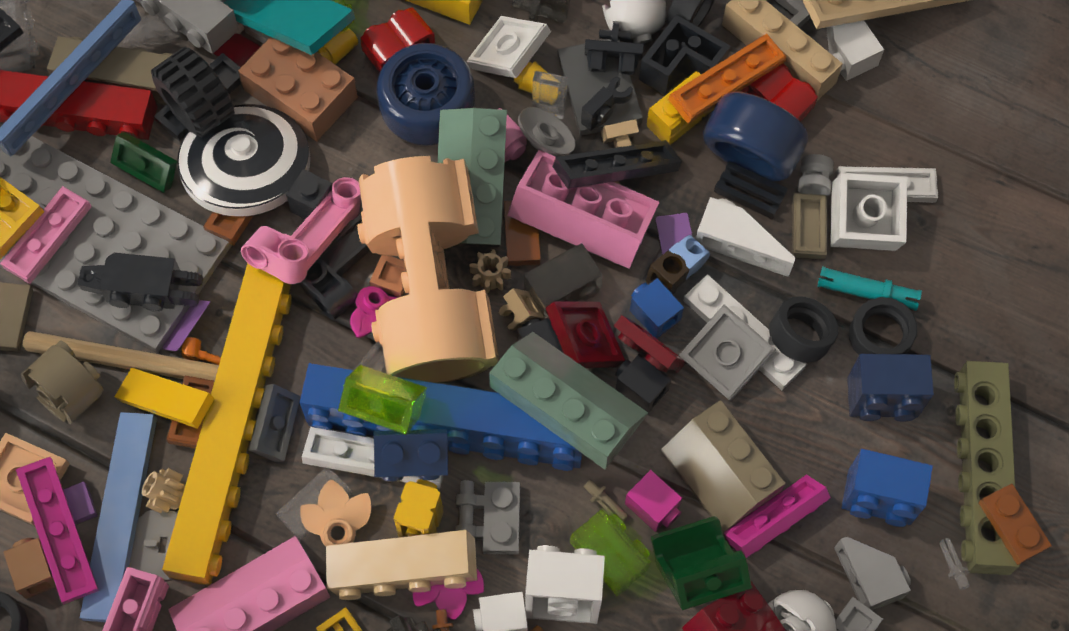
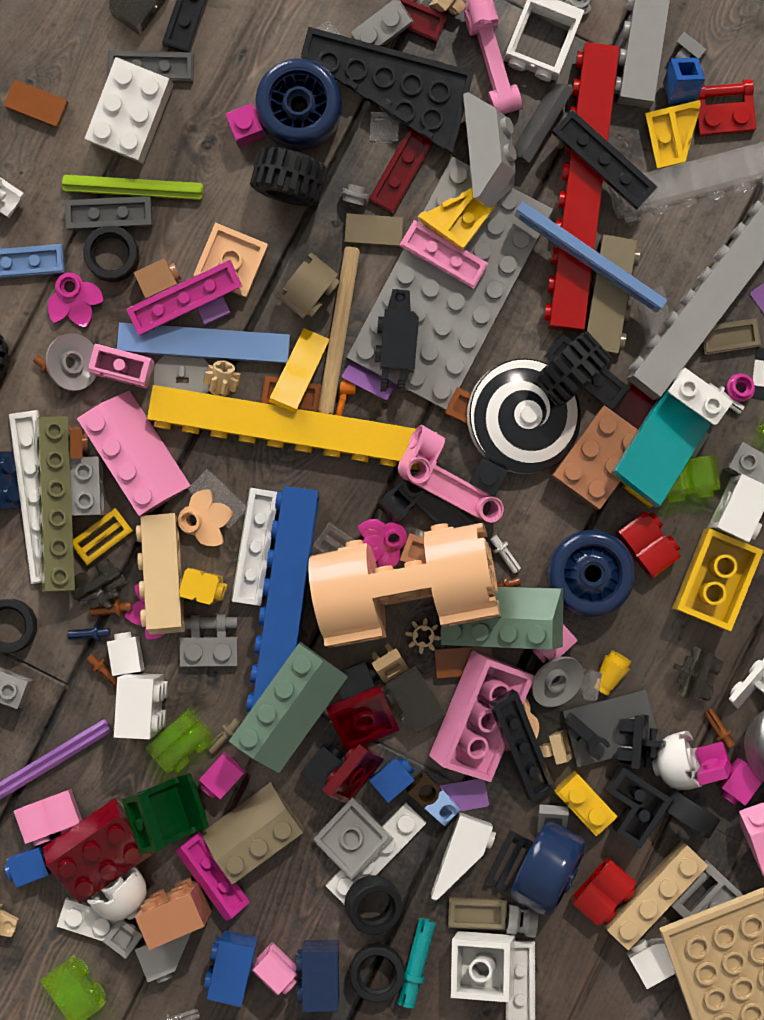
camera: 90 degrees right, 20 degrees up
dark green plate [110,132,178,193] -> none
dark grey plate [249,384,301,462] -> none
clear neon green brick [338,365,427,434] -> none
dark blue bracket [374,429,448,481] -> none
white plate [466,16,551,78] -> none
orange tile [668,33,787,124] -> none
none -> nougat brick [135,877,213,950]
none -> bright pink brick [251,942,298,995]
none -> light grey plate [537,805,569,833]

